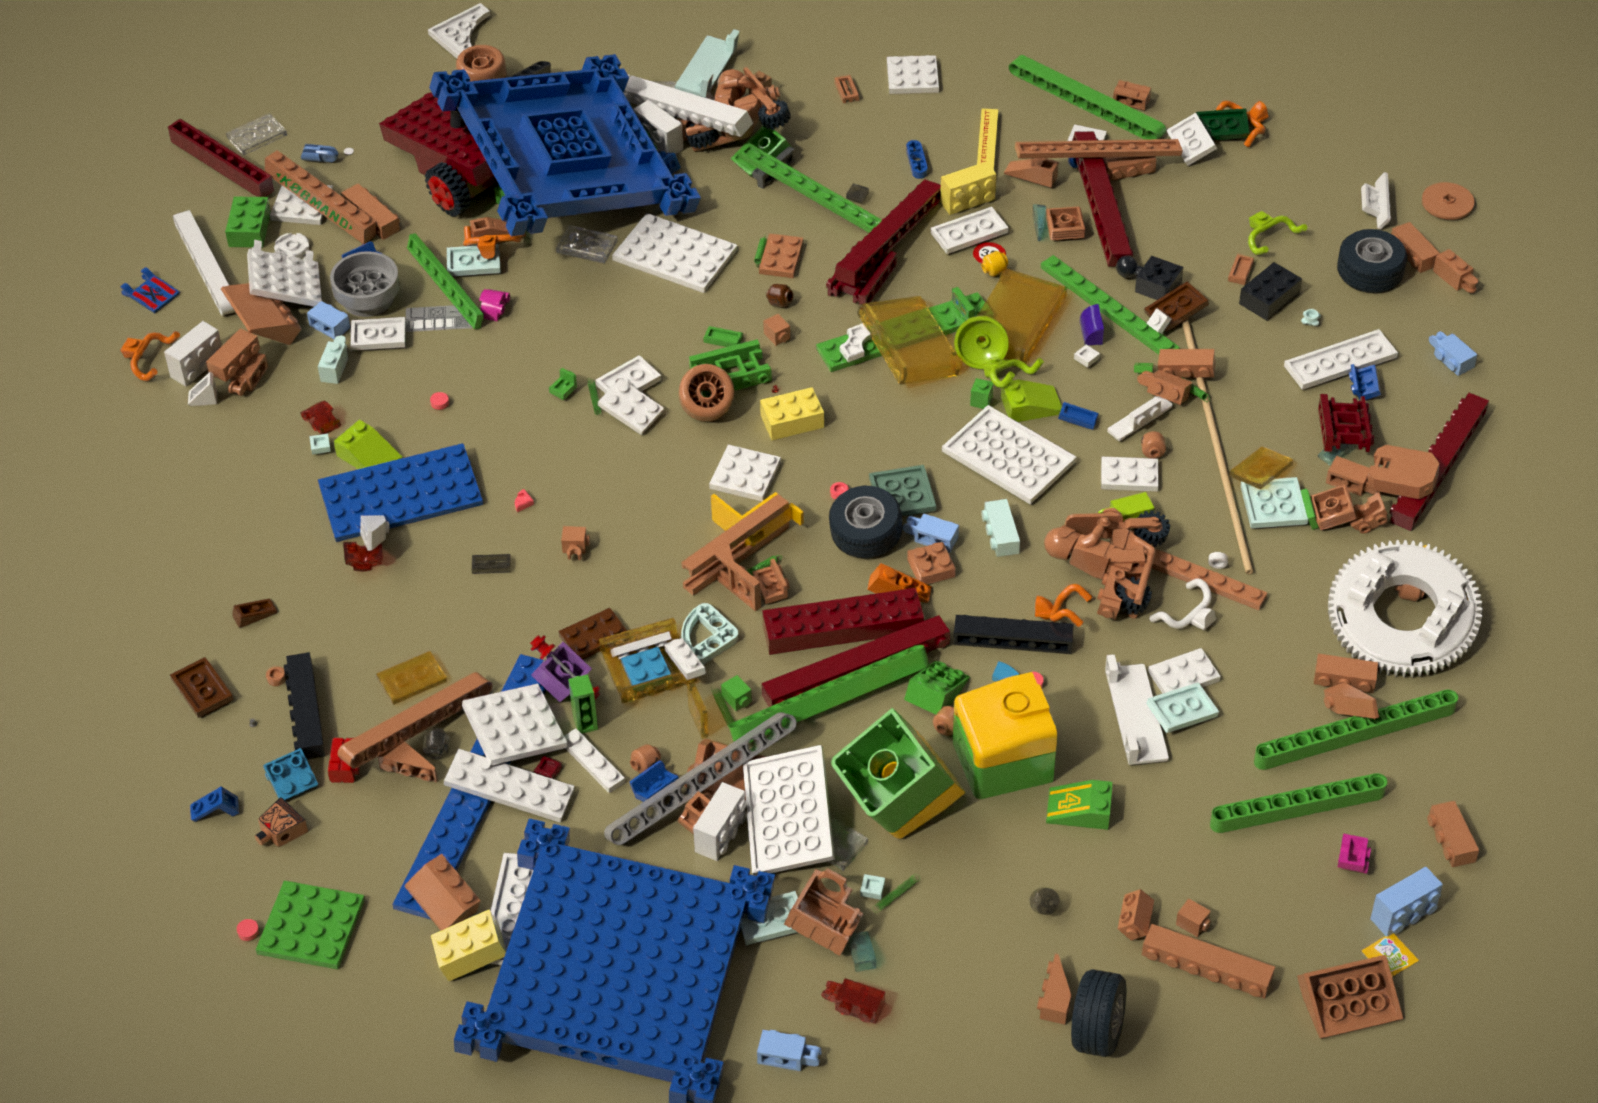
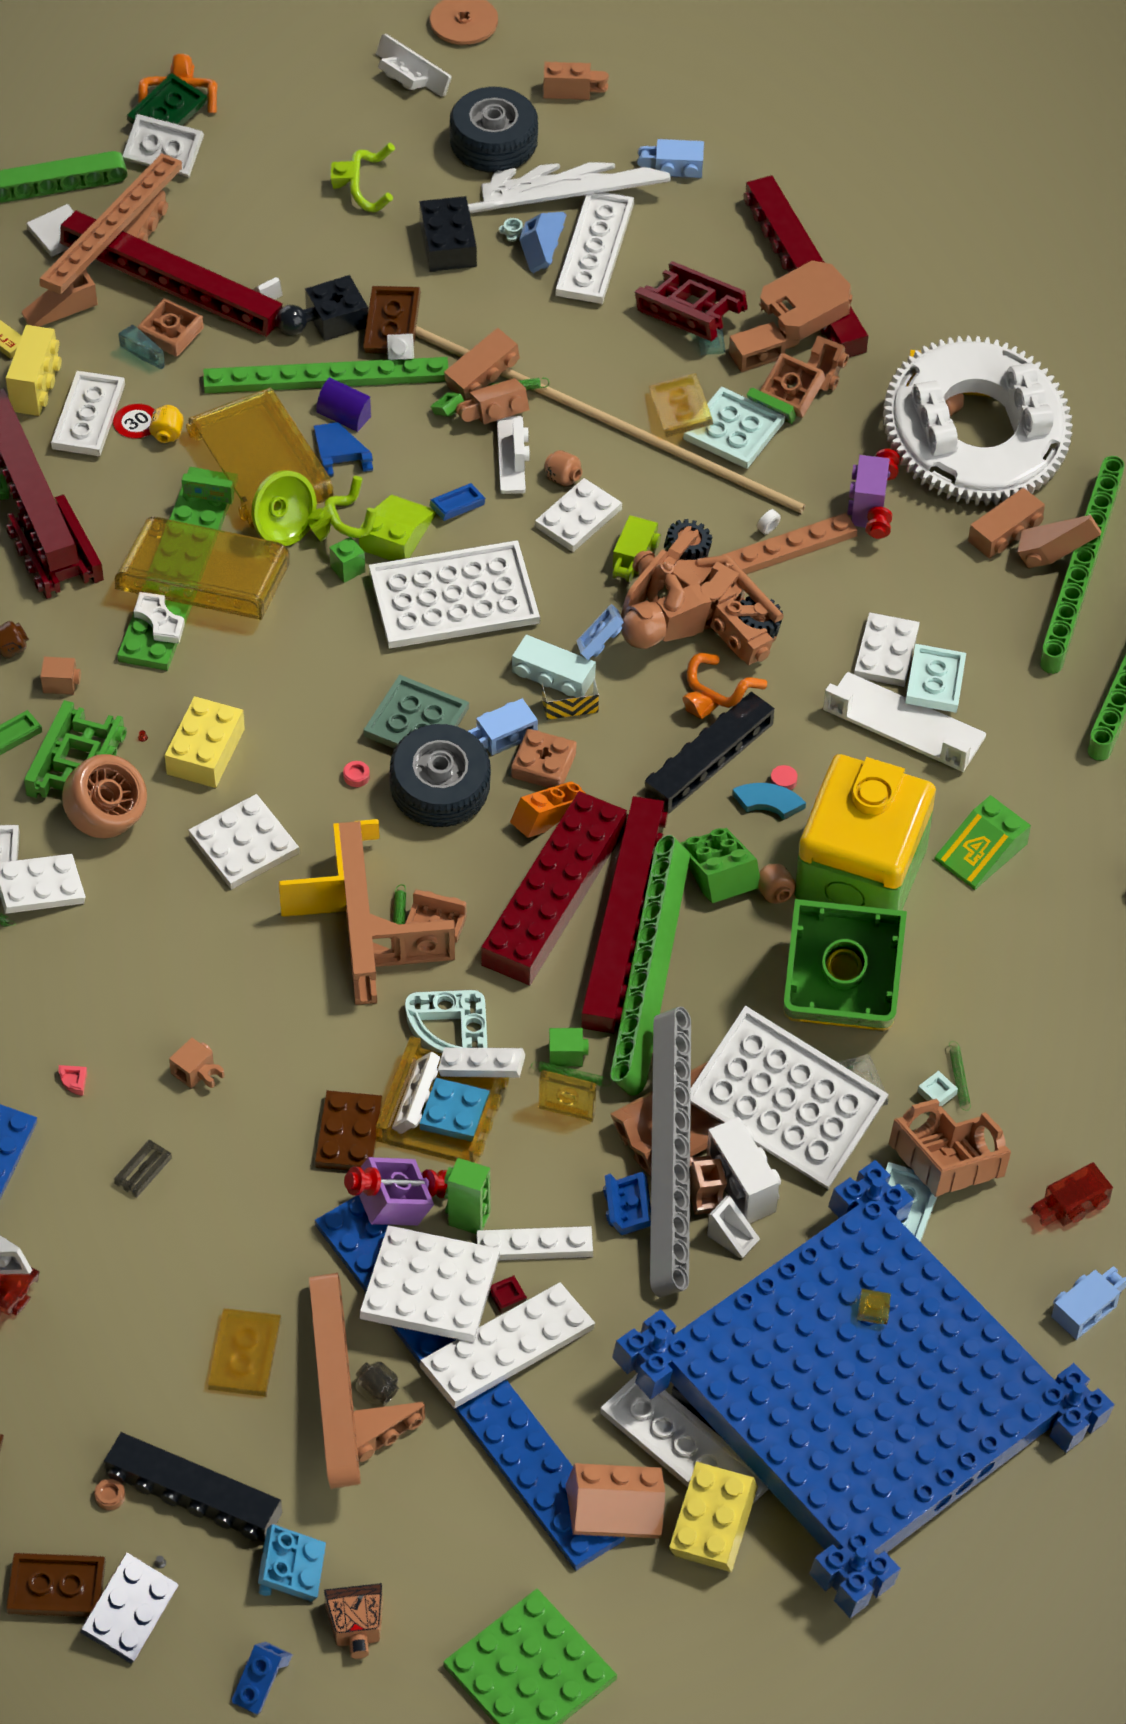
camera: 55 degrees left, 5 degrees up
red brick [328,738,359,783] -> none
nougat head [630,744,661,773] -> none
clear light blue slope [848,931,876,972] -> none
clear smoke head [1029,887,1060,915] -> none
white plate [1074,345,1100,368] -> none
nougat brick [1113,80,1151,111] -> none
white piece [1150,578,1216,630] -> none
nougat tile [1228,254,1254,285] -> none
blue bracket [1349,364,1381,400] -> none
nougat brick [1391,222,1440,273] -> none
none -> plate [80,1553,179,1664]
none -> white slope [252,277,282,300]
none -> blue flag [314,422,373,477]
none -> white animal [468,162,671,213]
none -> medium blue slope [519,212,566,273]
none -> sticker [542,678,599,720]
none -> light blue plate [576,604,624,660]
none -> white slope [707,1196,760,1258]
none -> medium lavender brick [847,449,900,539]
none -> clear yellow plate [857,1289,891,1325]

